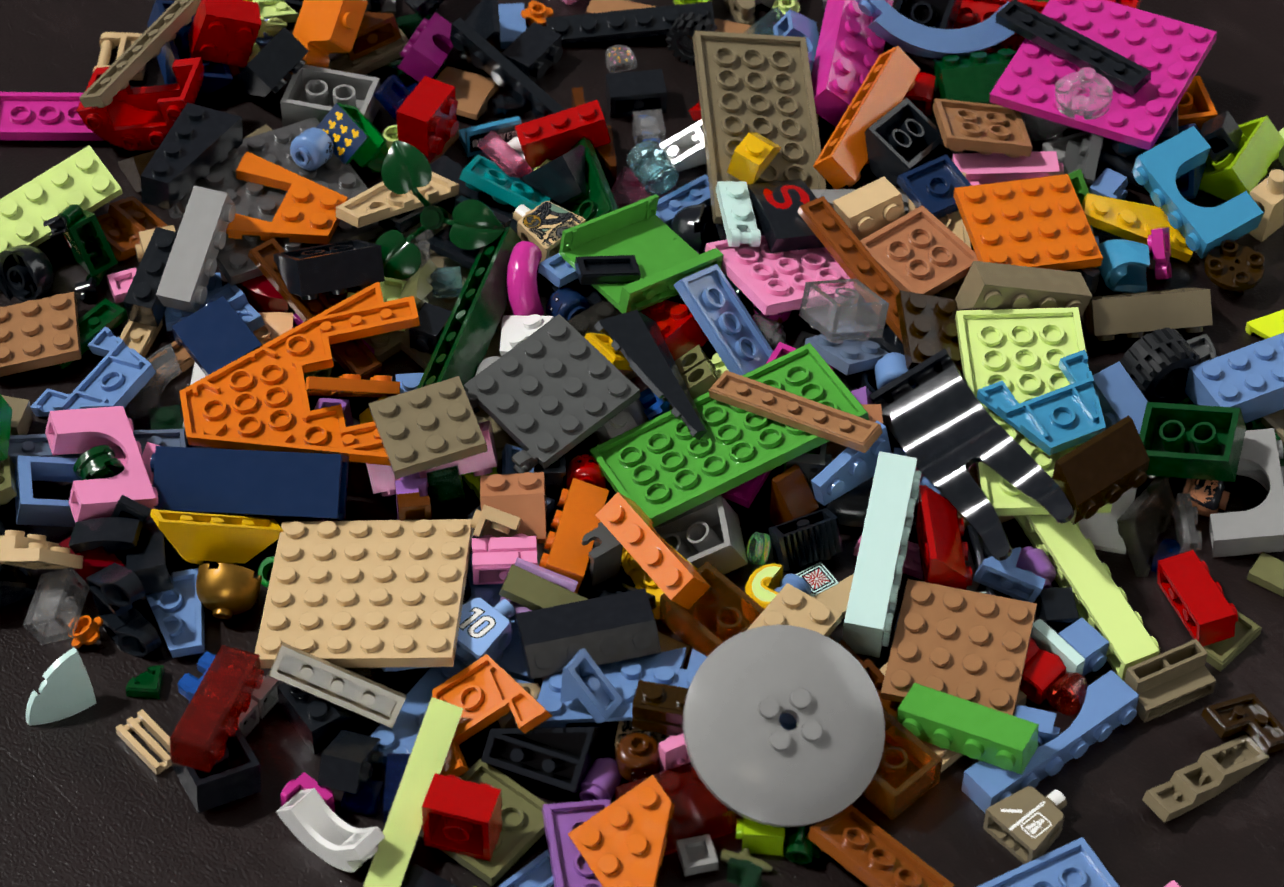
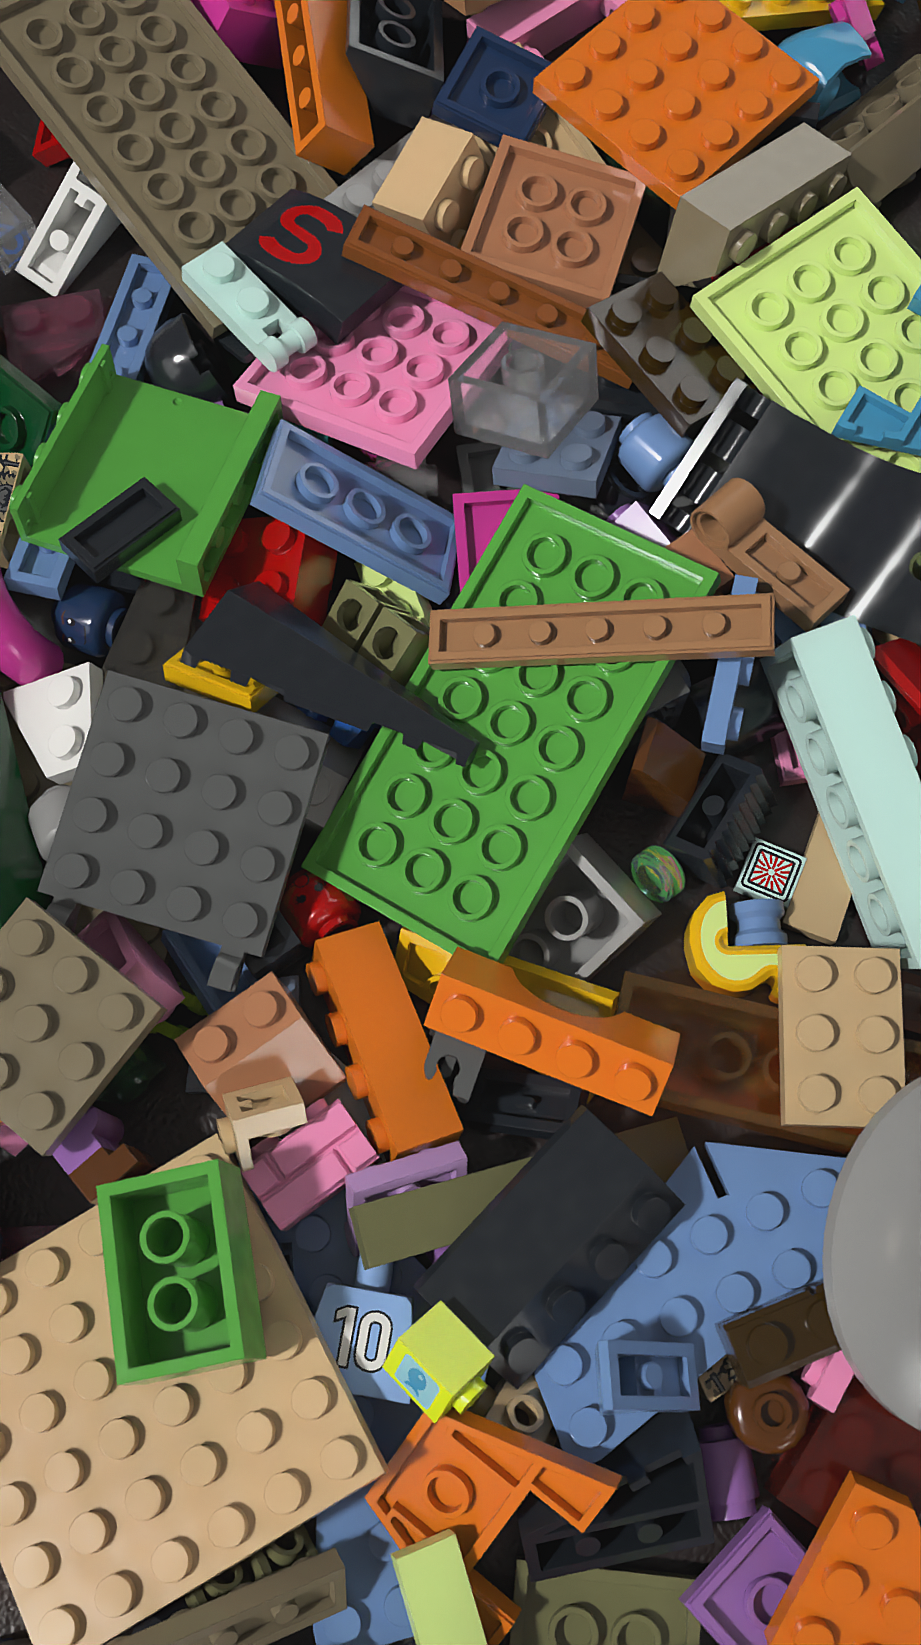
camera: 30 degrees left, 25 degrees up
clear light blue wheel [627,141,679,195] -> none
yellow slope [727,132,781,184] -> none
none -> bright green brick [96,1159,267,1385]
none -> neon yellow brick [382,1300,495,1424]
none -> medium nougat plate [690,478,850,632]

